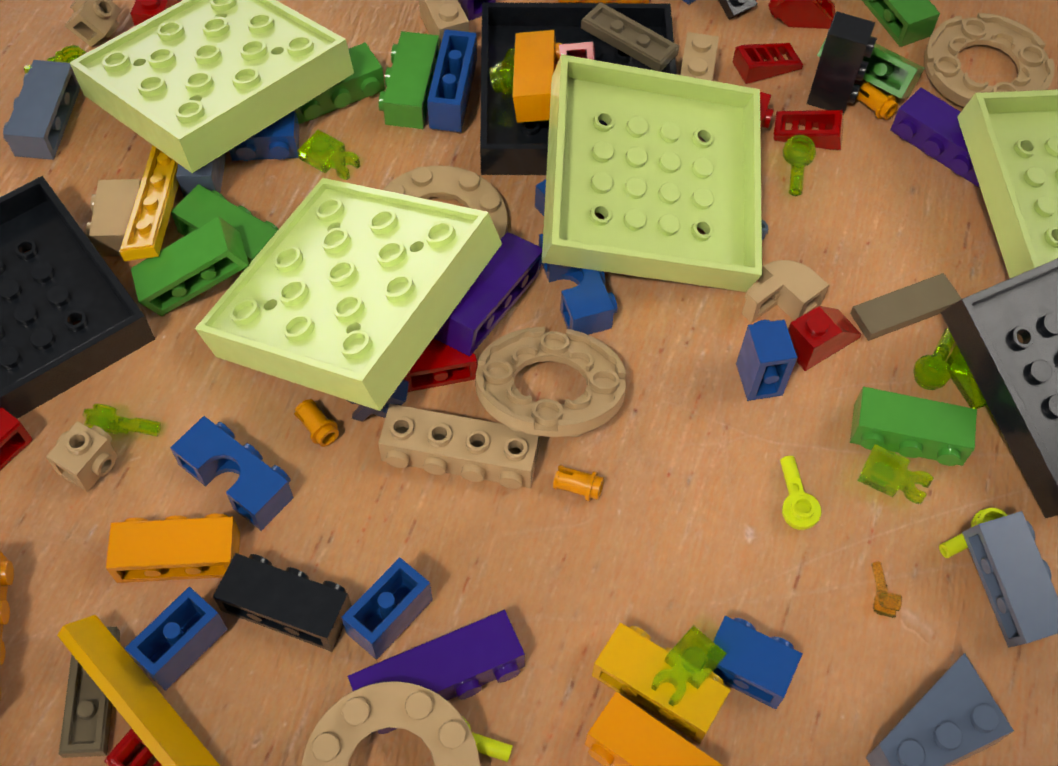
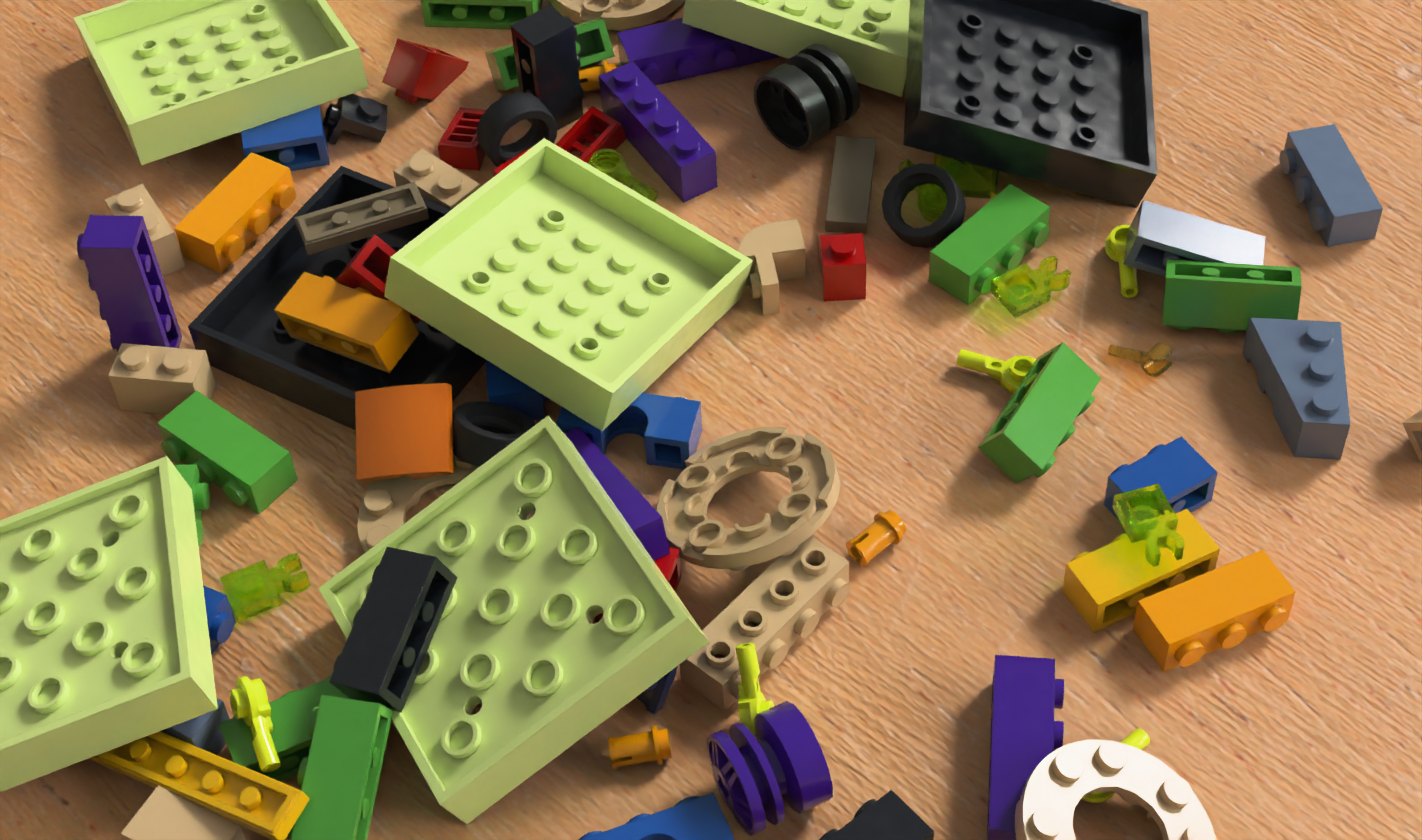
camera: 55 degrees left, 10 degrees down
blue brick [341,557,433,660] -> none
blue brick [427,29,477,132] -> none
clear neon green plate [490,48,515,95] -> none
blue brick [736,319,797,401] -> none
none -> neon yellow plate [229,676,281,773]
none -> black brick [329,547,458,713]
none -> orange slope [355,383,454,483]
none -> black tyre [453,401,535,467]
none -> black tyre [477,92,557,167]
none -> dark purple brick [599,61,718,203]
none -> dark purple wheel [707,701,833,836]
none -> neon yellow plate [735,642,774,739]
none -> pearl dark grey wheel [754,44,860,151]
none -> black tyre [881,163,966,248]
none -> bright green brick [978,342,1101,484]
none -> bright green brick [1162,259,1302,333]

